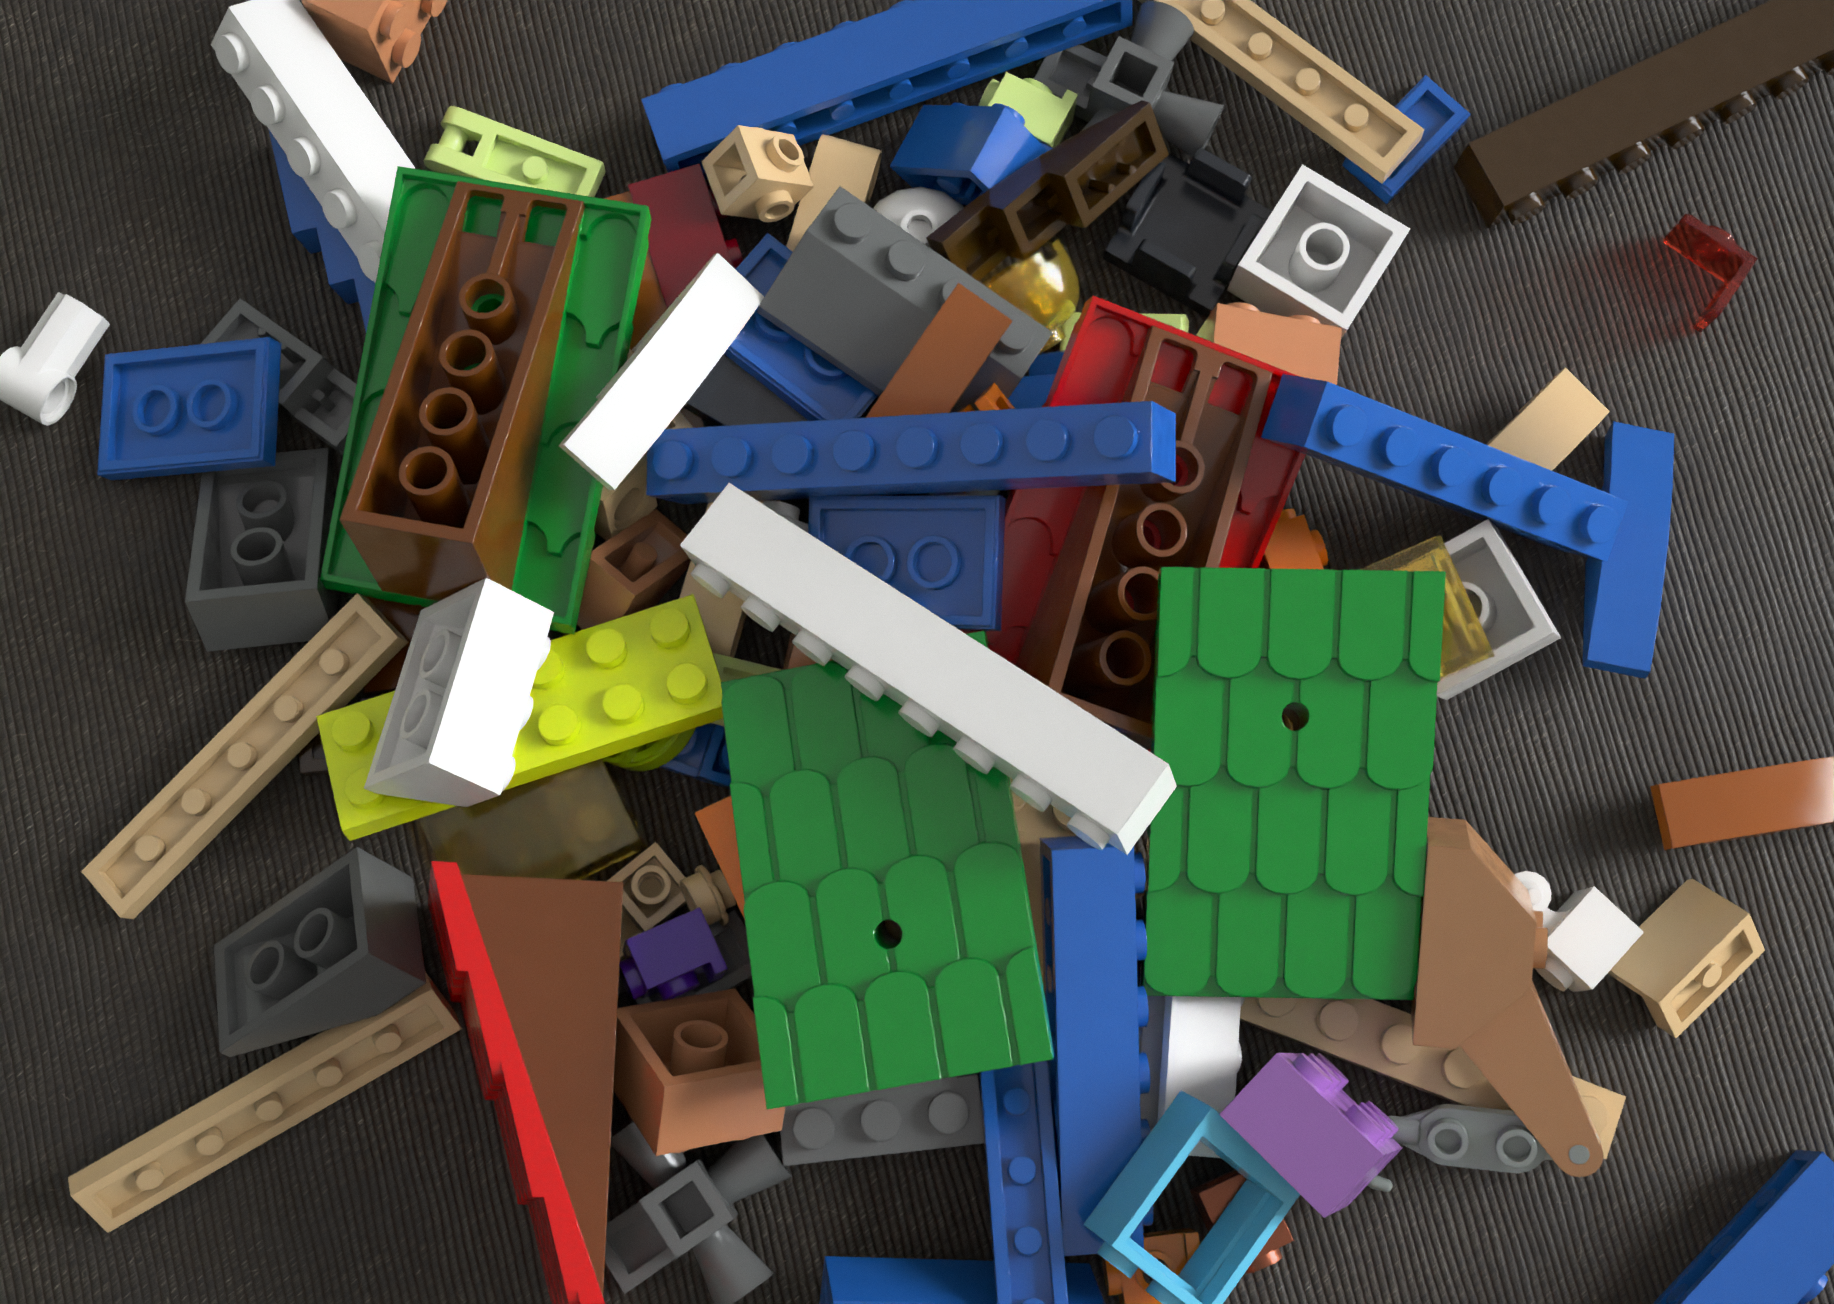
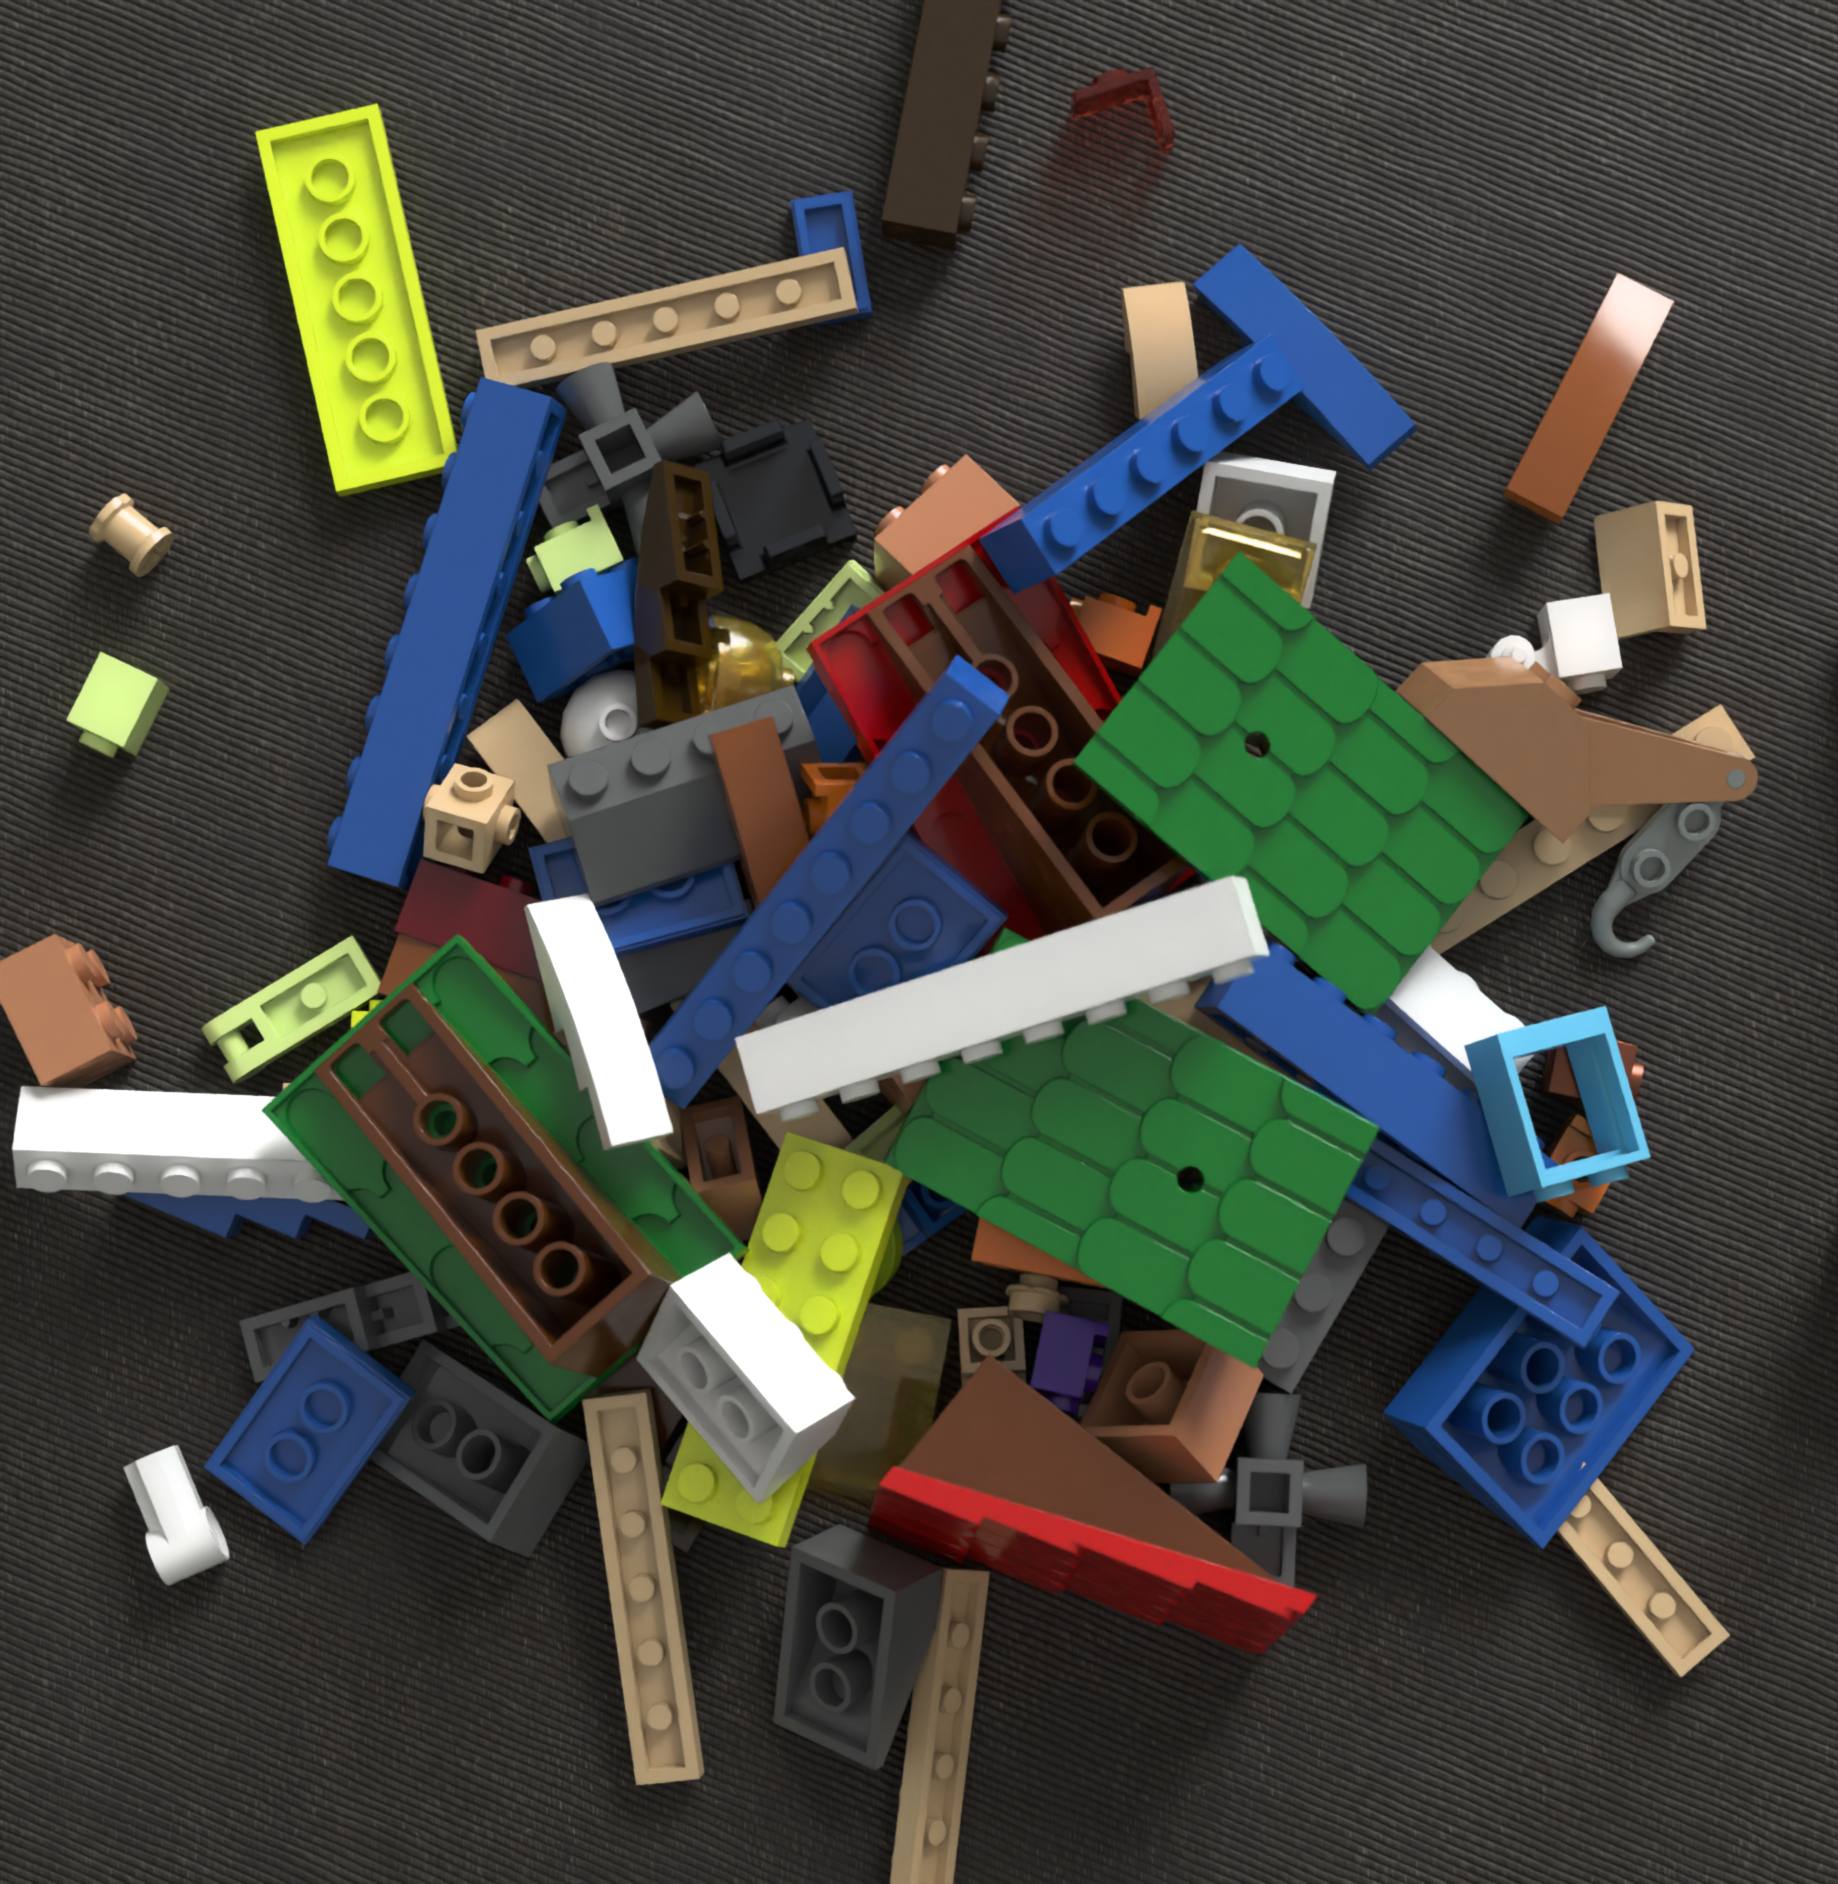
camera: 45 degrees left, 5 degrees up
medium lavender brick [1219,1053,1403,1218] -> none
white brick [1227,164,1410,339] -> none

